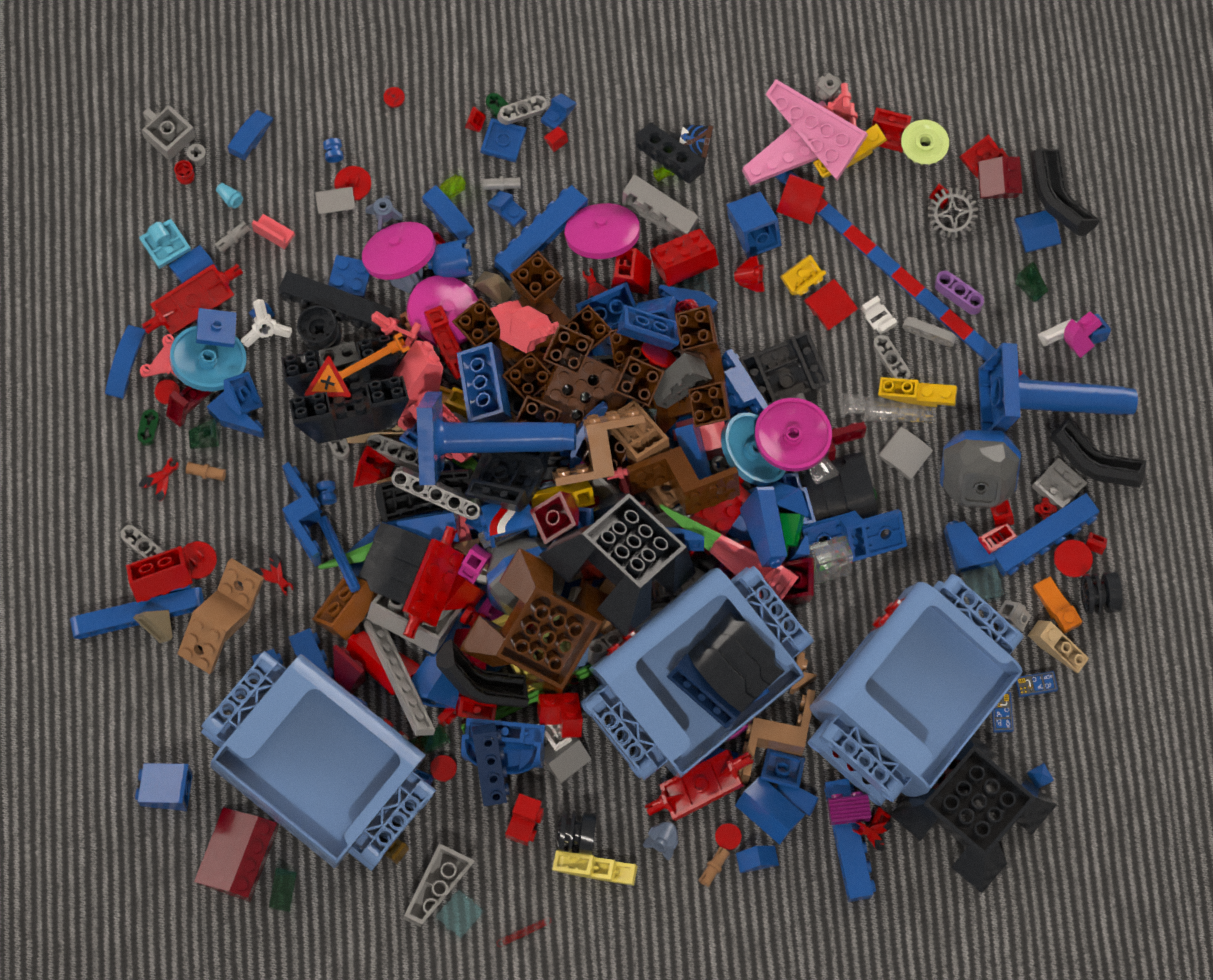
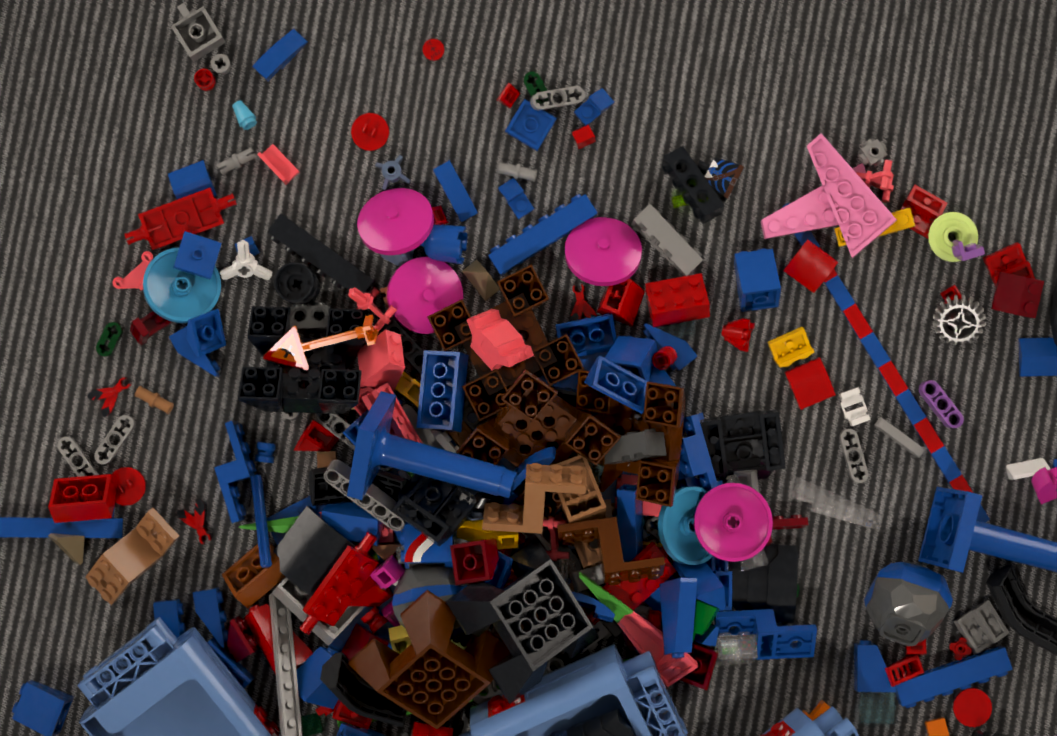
camera: 15 degrees right, 15 degrees up
blue slope [105,325,146,399] -> none
medium azure plate [139,219,191,269] -> none
red piece [154,380,180,405] -> none
clear green slope [188,419,220,449] -> none
light grey slope [315,187,355,214] -> none
blue wheel [323,138,344,163] -> none
blue plate [328,255,370,298] -> none
red slope [424,305,462,379] -> none
clear neon green brick [438,174,466,199] -> none
red piece [641,343,676,368] -> none
yellow slope [878,377,958,407] -> none
light grey slope [878,427,933,480] -> none
clear green slope [1015,262,1048,302] -> none
red slope [1085,532,1108,555] -> none
none -> light grey beam [95,415,136,464]
none -> medium lavender bracket [952,240,985,261]

